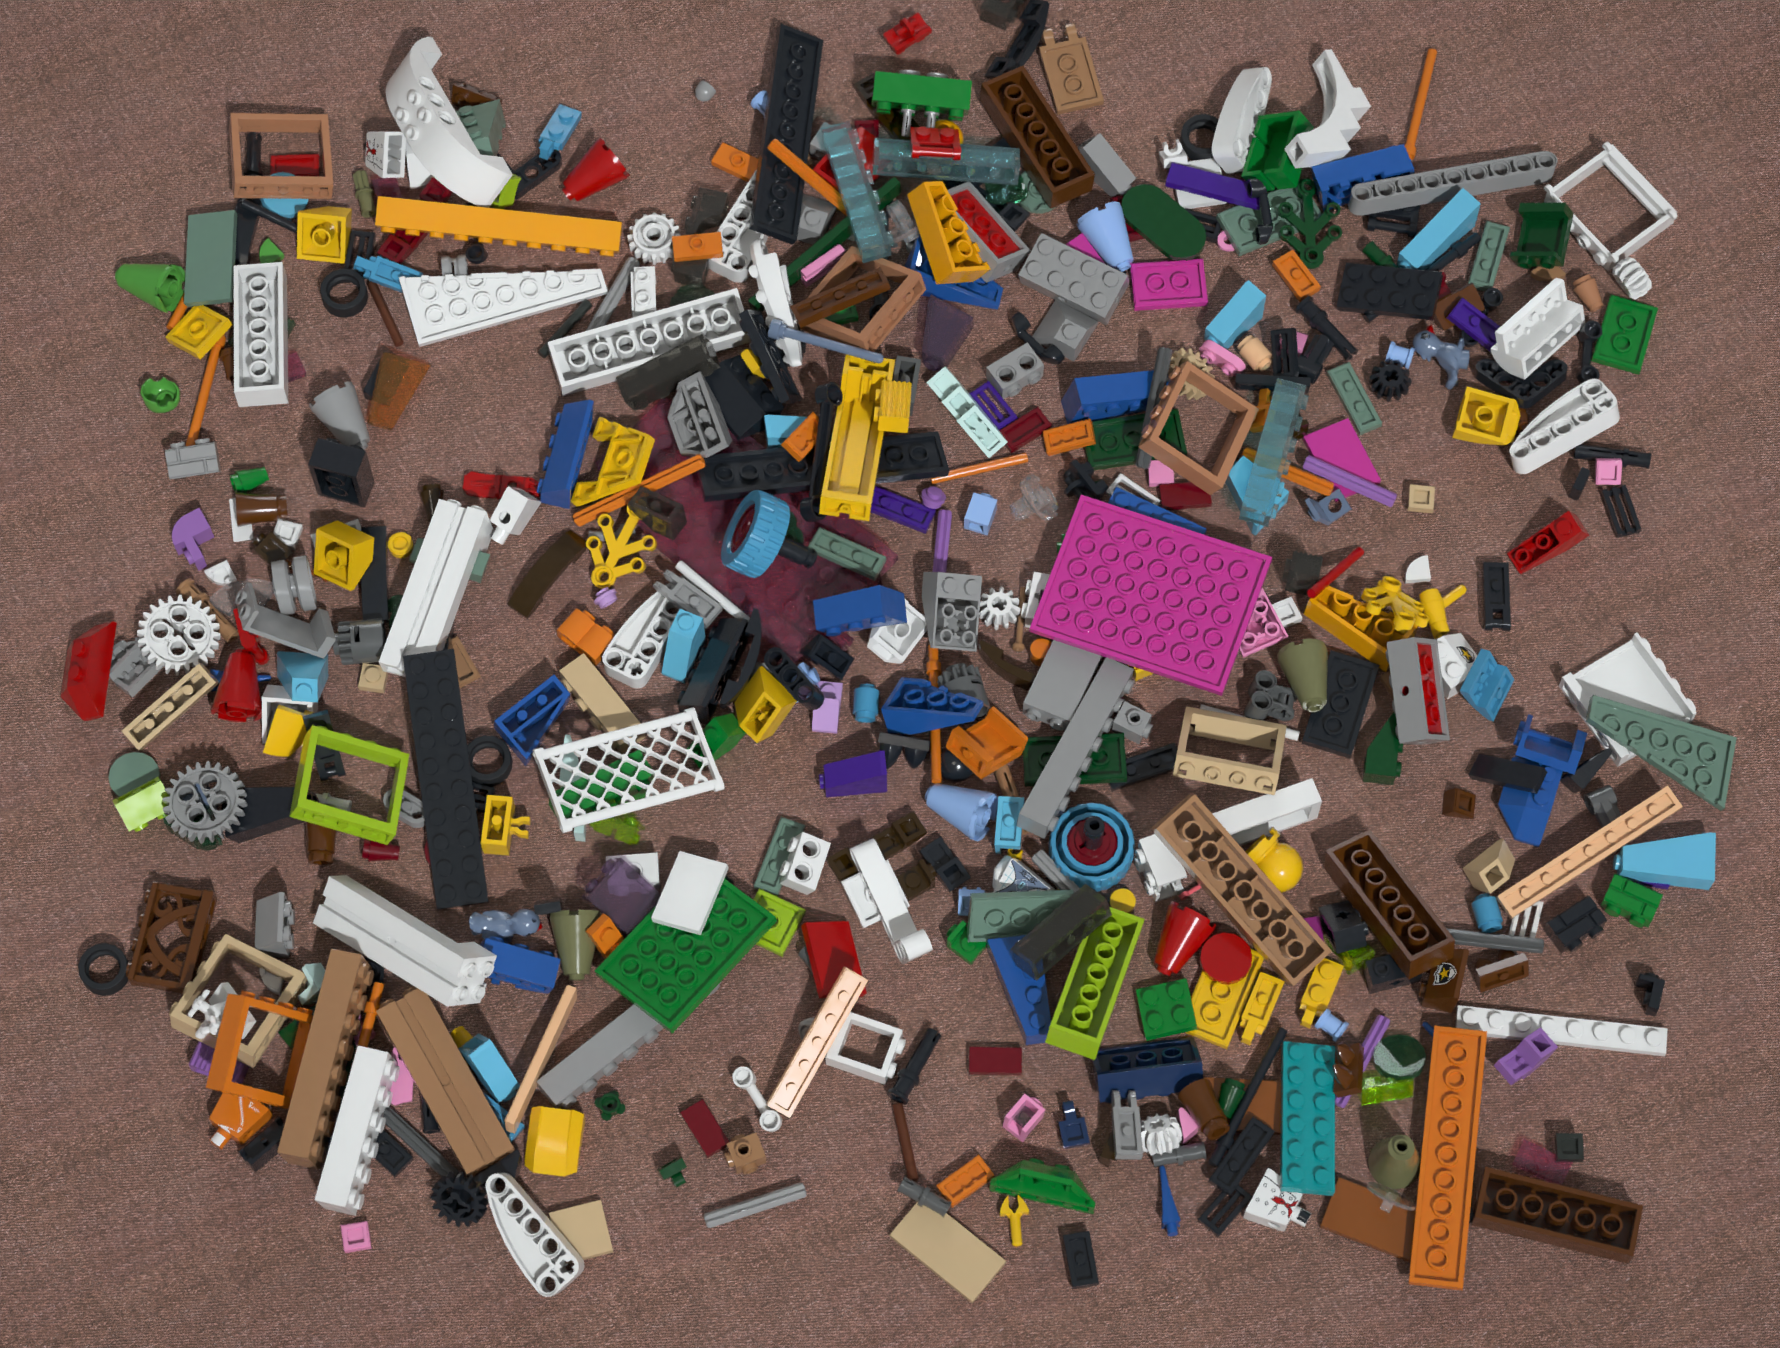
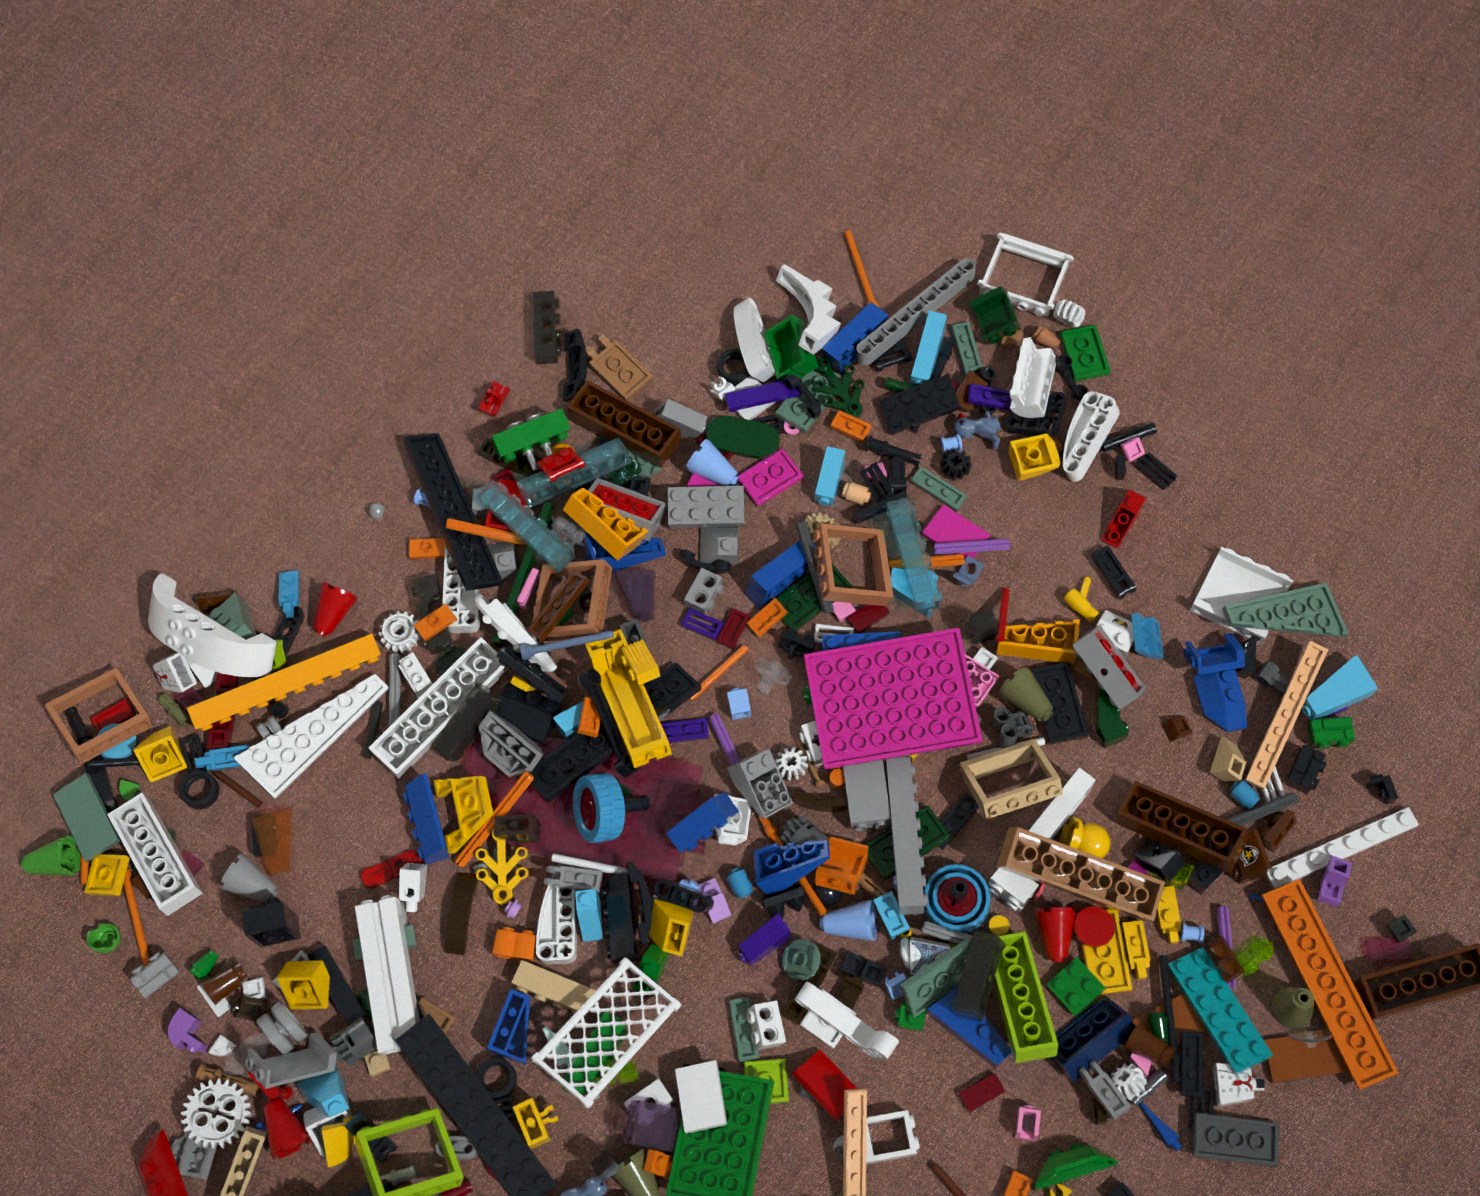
camera: 25 degrees left, 0 degrees up
yellow tile [388,532,414,558] -> none
dark brown cone [419,484,444,522] -> none
black slope [799,634,855,680] -> none
sand green tile [808,527,887,581] -> none
black pin [886,1028,942,1105] -> none
medium lavender plate [921,486,946,509] -> none
light aqua slope [926,366,1008,458] -> none
dark blue plate [1058,1100,1090,1150] -> none
light grey brick [1112,701,1154,744] -> none
bright pink plate [1199,340,1246,377] -> none
orange plate [1249,388,1280,433] -> none
yellow plant [1361,576,1430,633] -> none
clear green tile [1373,1034,1426,1082] -> none
white tile [1405,555,1431,584] -> none
tan plate [1407,484,1435,513] -> none
black tile [1468,754,1547,794] -> none
none -> sand green tile [782,938,821,981]
none -> dark grey tile [1192,1112,1279,1167]

